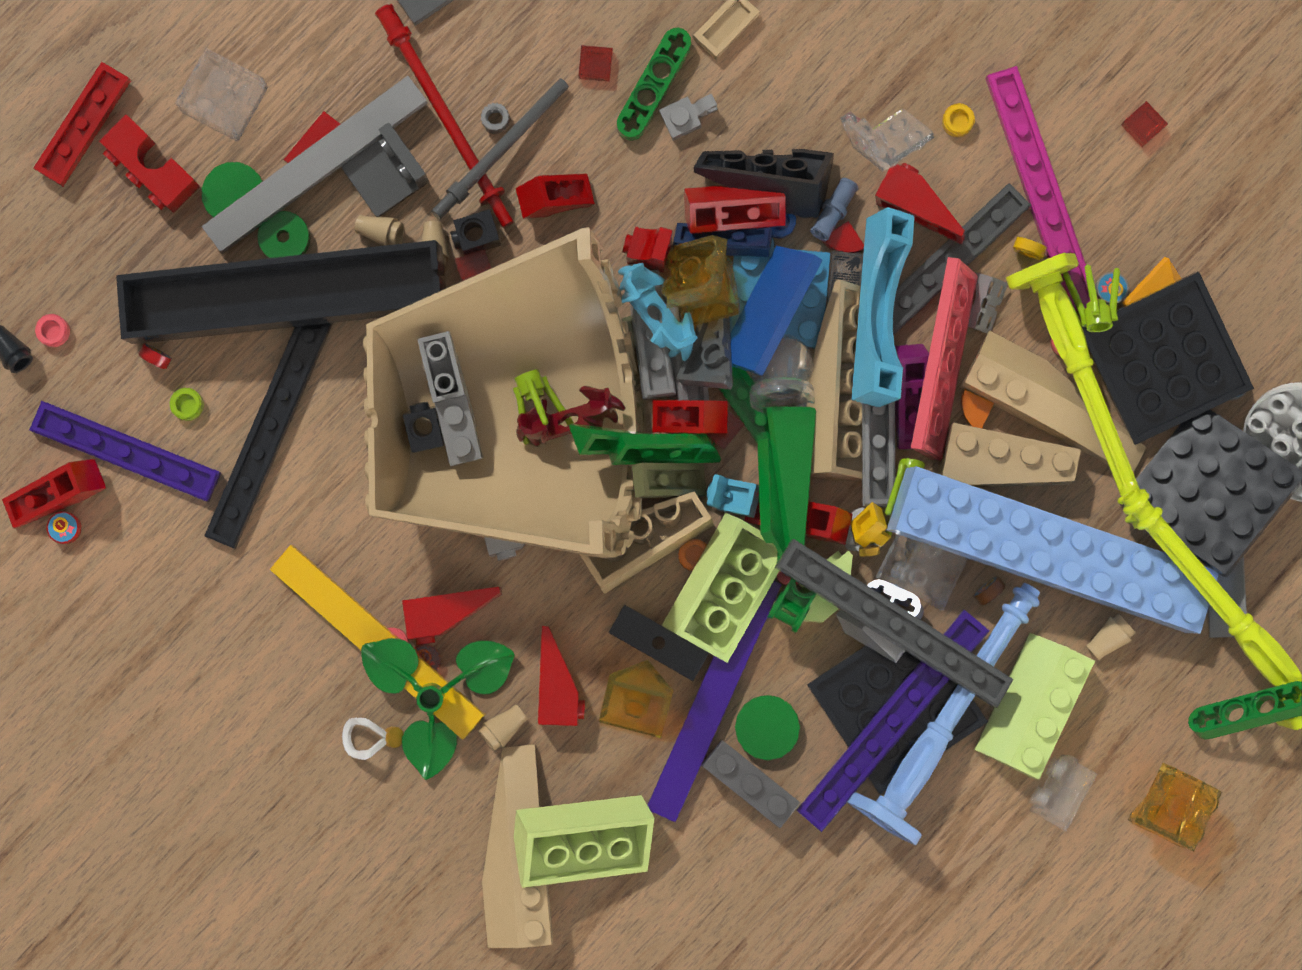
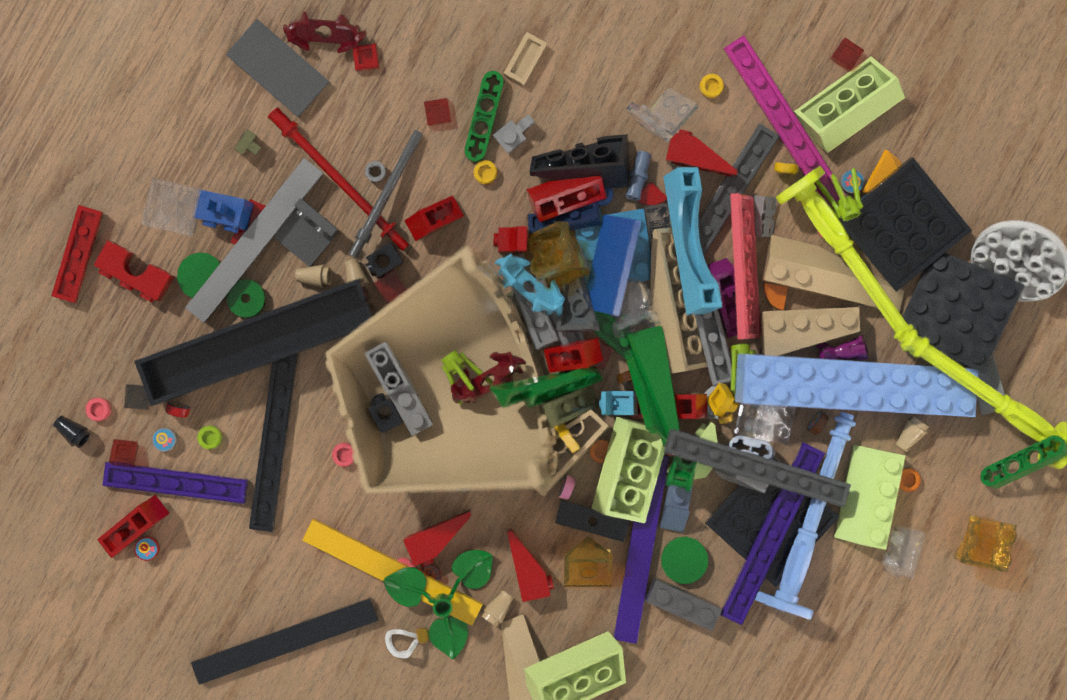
camera: 15 degrees left, 5 degrees up
none -> clear red tile [109,439,139,467]
none -> clear smoke tile [124,384,150,410]
none -> tile [152,428,178,452]
none -> black tile [191,597,379,685]
none -> blue brick [194,190,254,233]
none -> olive tile [234,129,262,156]
none -> coral tile [332,442,354,467]
none -> yellow tile [474,160,497,185]
none -> yellow tile [555,423,579,454]
none -> bright pink tile [558,475,575,500]
none -> reddish brown tile [616,370,632,385]
none -> sand blue slope [659,485,693,532]
none -> yellowish green slope [794,57,905,153]
none -> magenta animal [816,335,869,360]
none -> orange tile [899,468,921,492]

